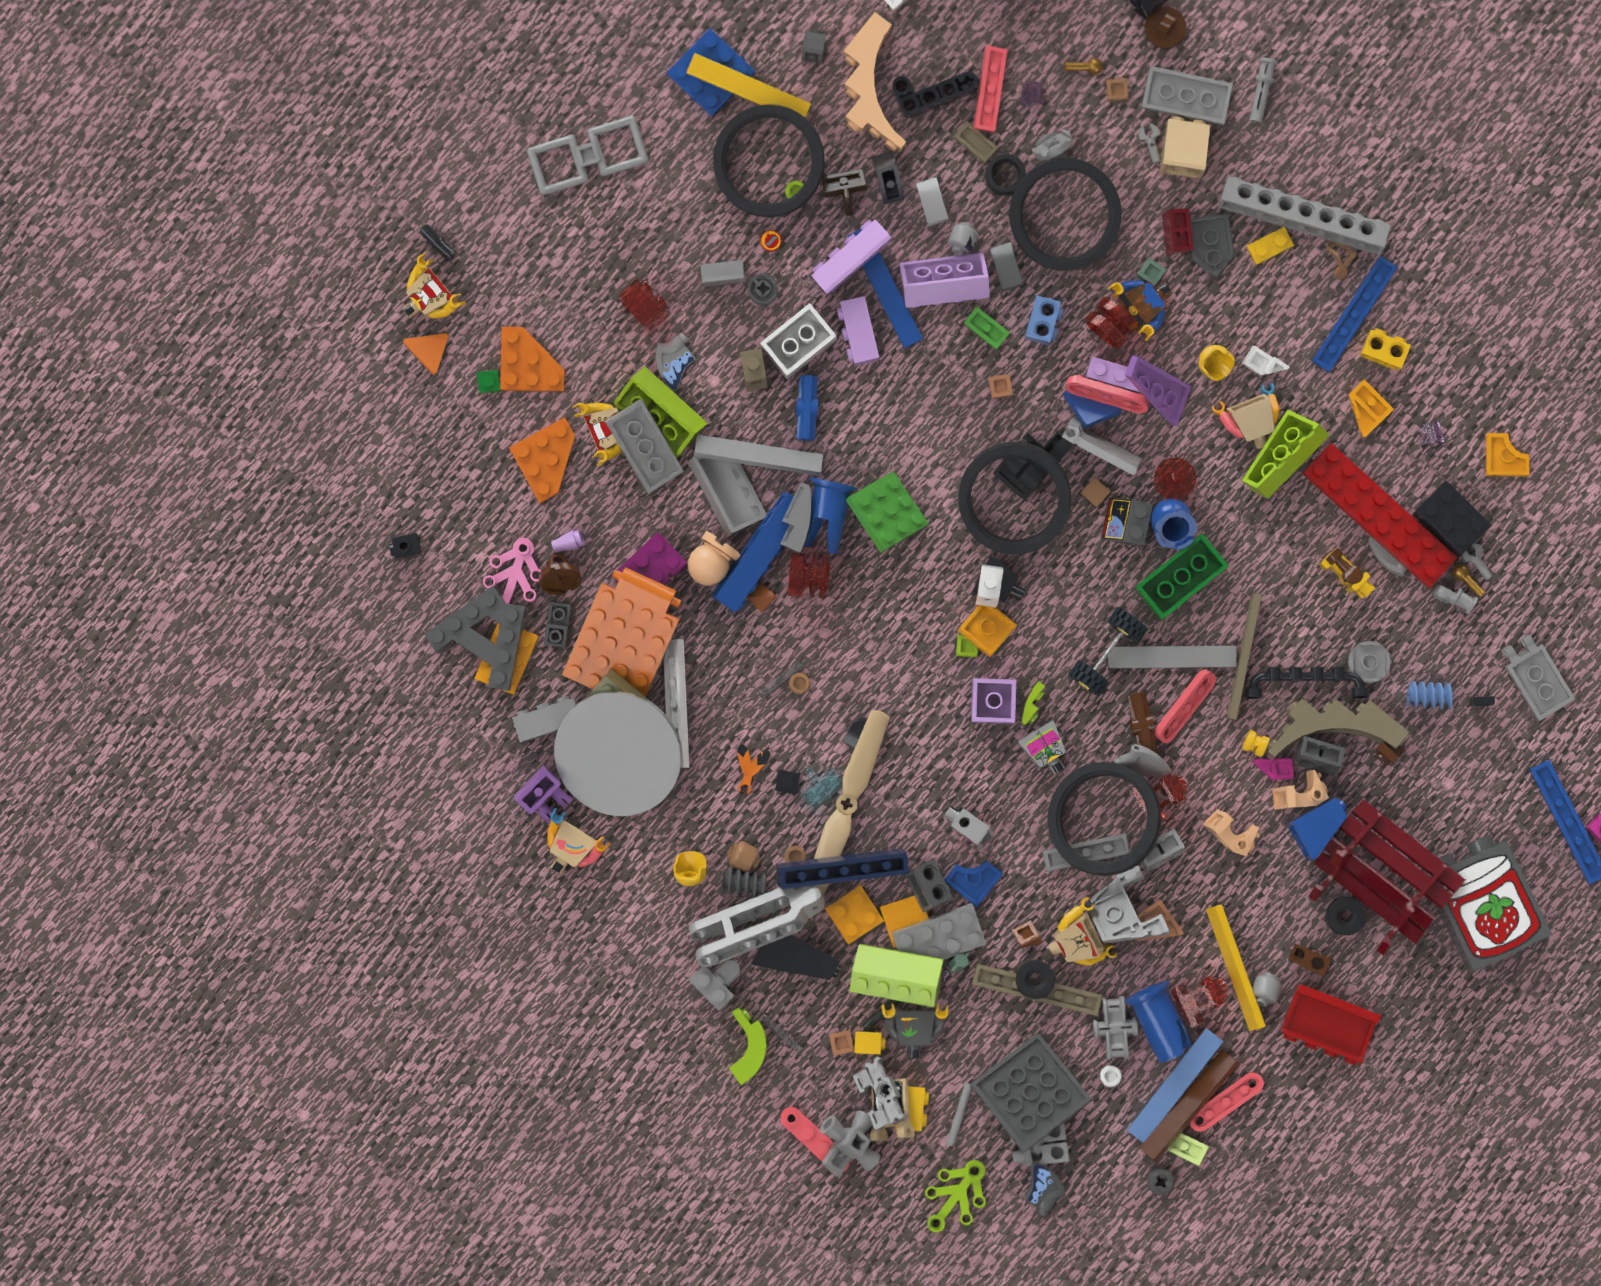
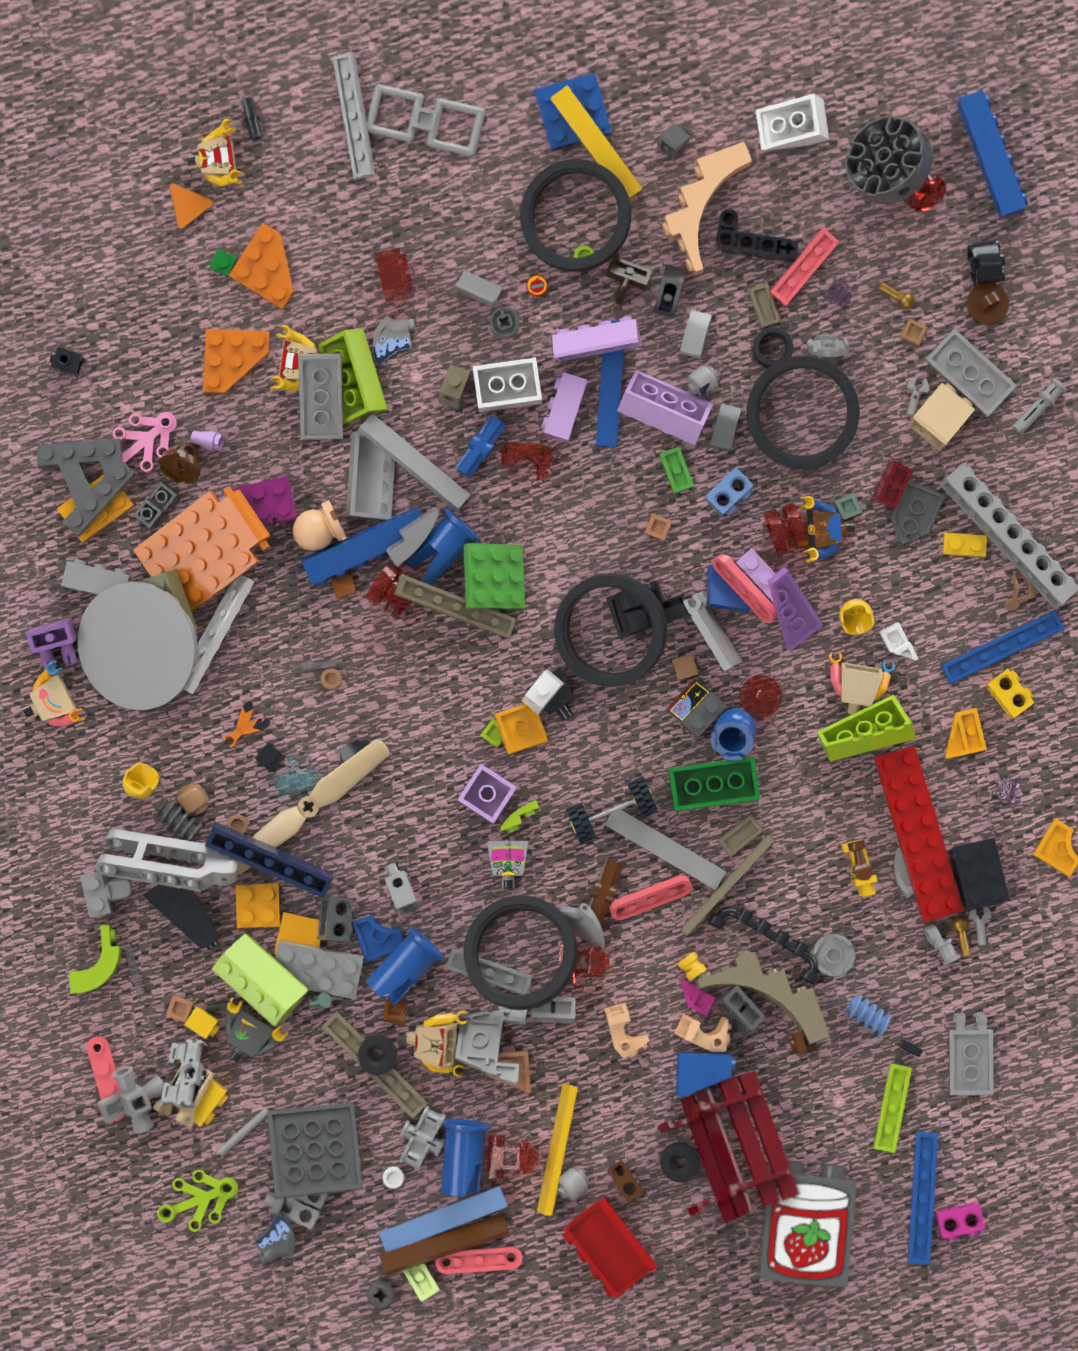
camera: 30 degrees right, 0 degrees up
none -> light grey tile [333,52,375,180]
none -> blue piece [366,925,446,1006]
none -> dark tan tile [394,574,516,639]
none -> clear red tile [501,442,554,481]
none -> dark tan tile [717,815,764,858]
none -> lime plate [873,1063,912,1153]

